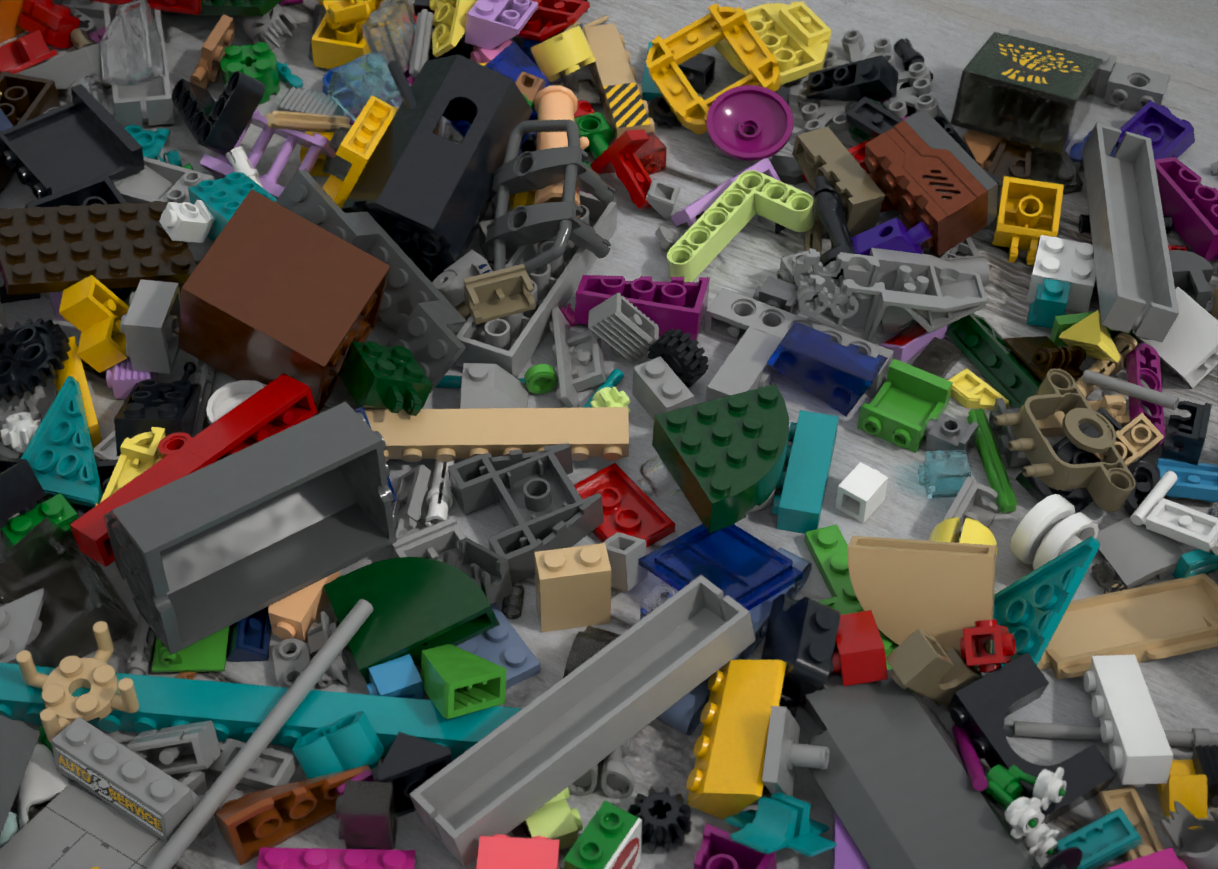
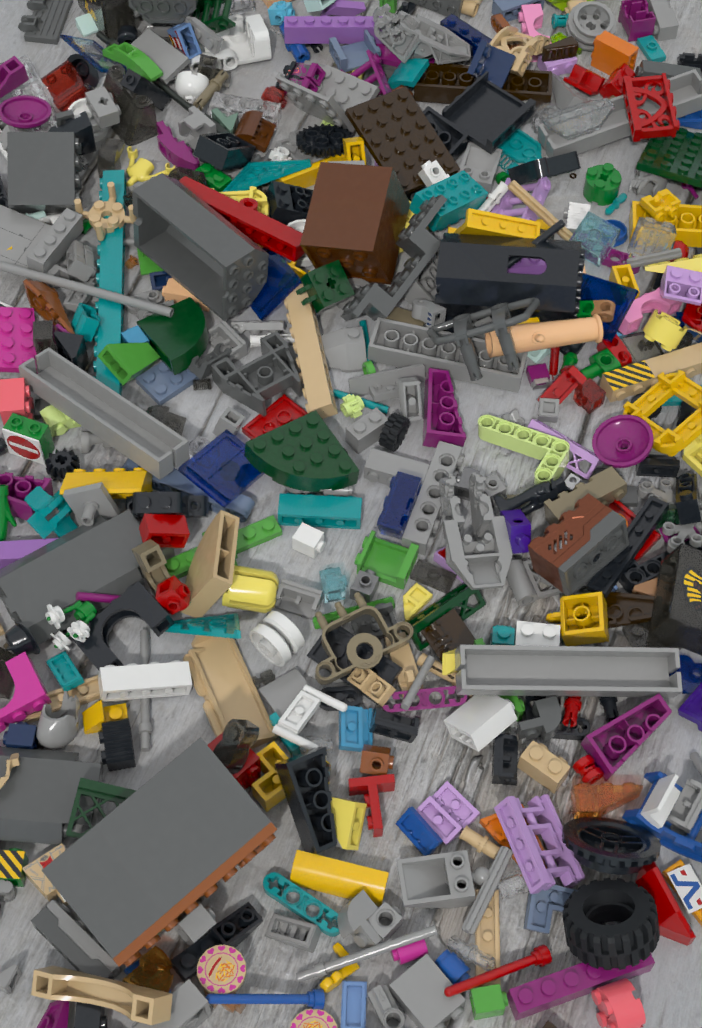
camera: 80 degrees right, 10 degrees up
medium nougat plate [189,14,236,90] -> none
dark tan hinge [463,264,536,324] -> none
tan brick [534,543,611,633] -> none

